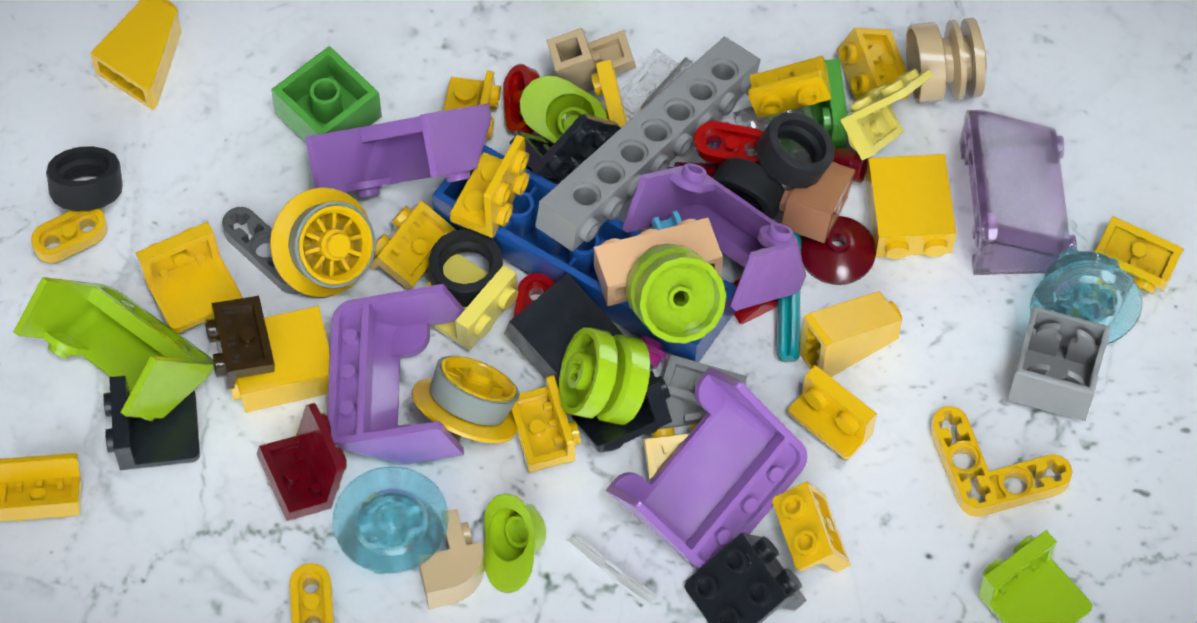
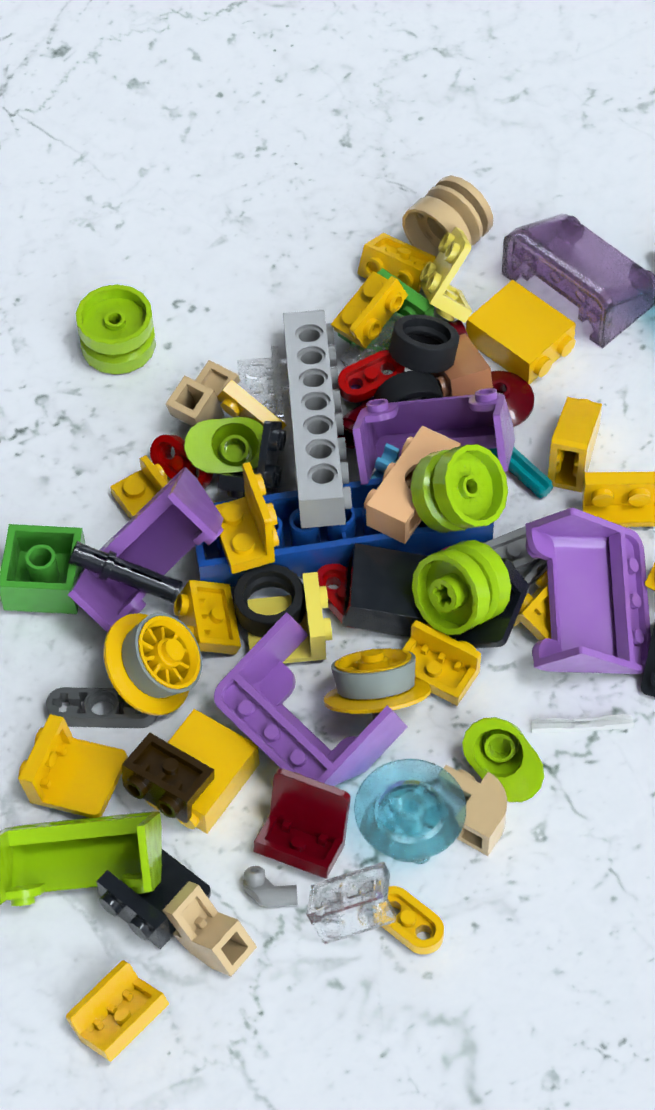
camera: 40 degrees left, 5 degrees down
none -> black pin [68,541,182,604]
none -> tan brick [162,881,257,976]
none -> light grey arm [243,866,298,907]
none -> clear bracket [306,862,396,944]

